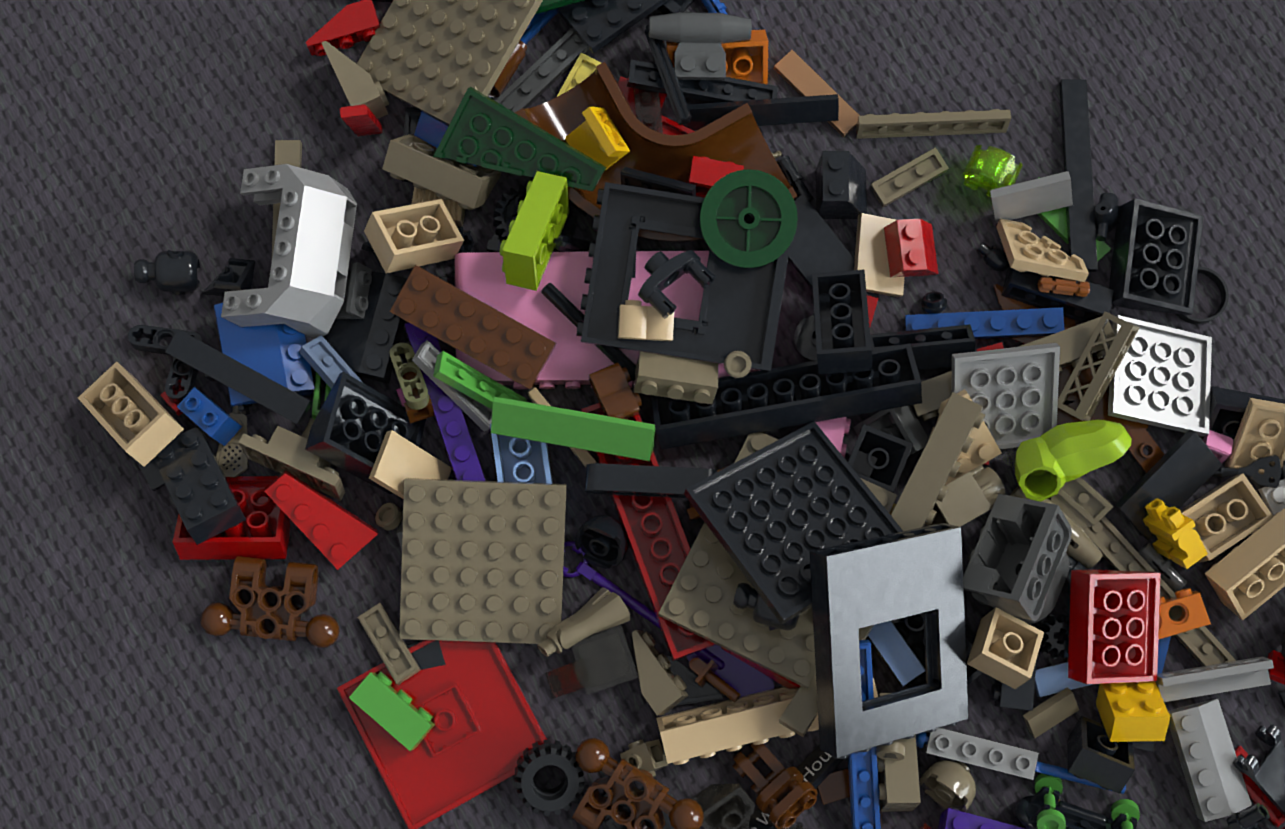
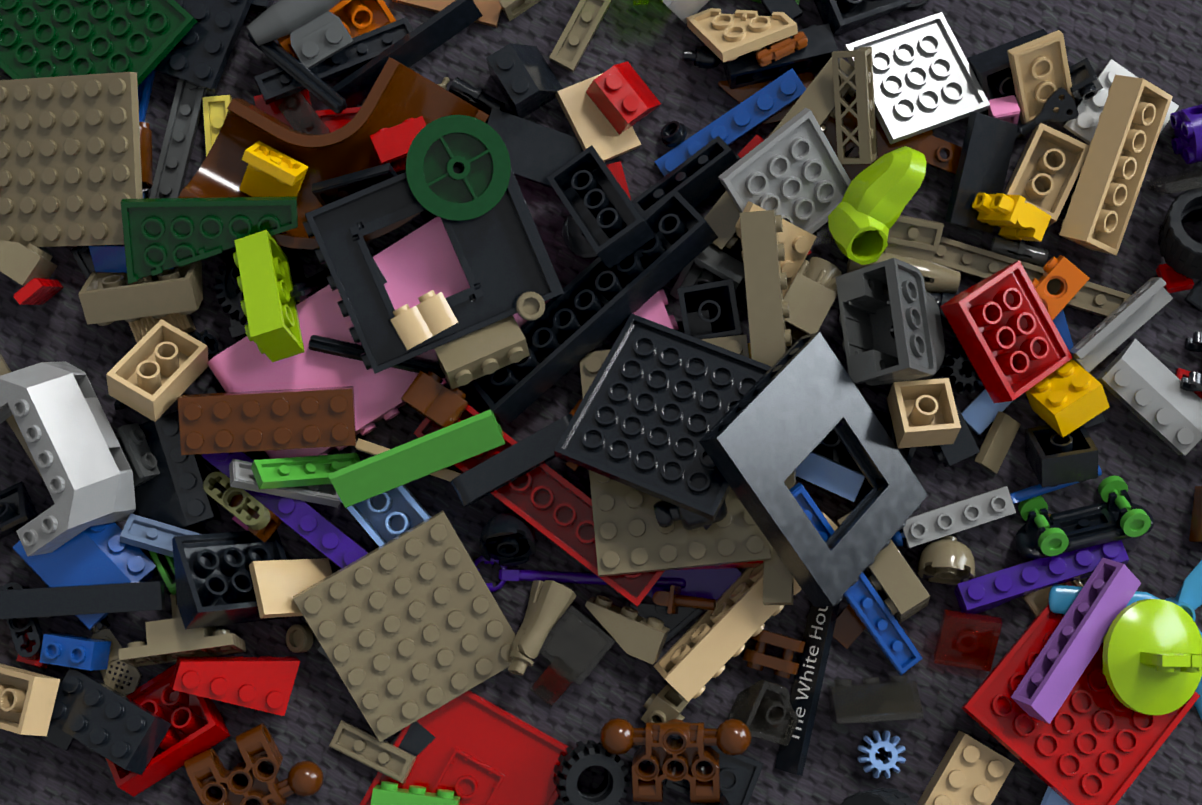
camera: 30 degrees left, 5 degrees up
black connector [638,250,716,319] -> none
reddish brown brick [755,767,818,829] -> none
dark tan tile [876,741,905,761] -> none

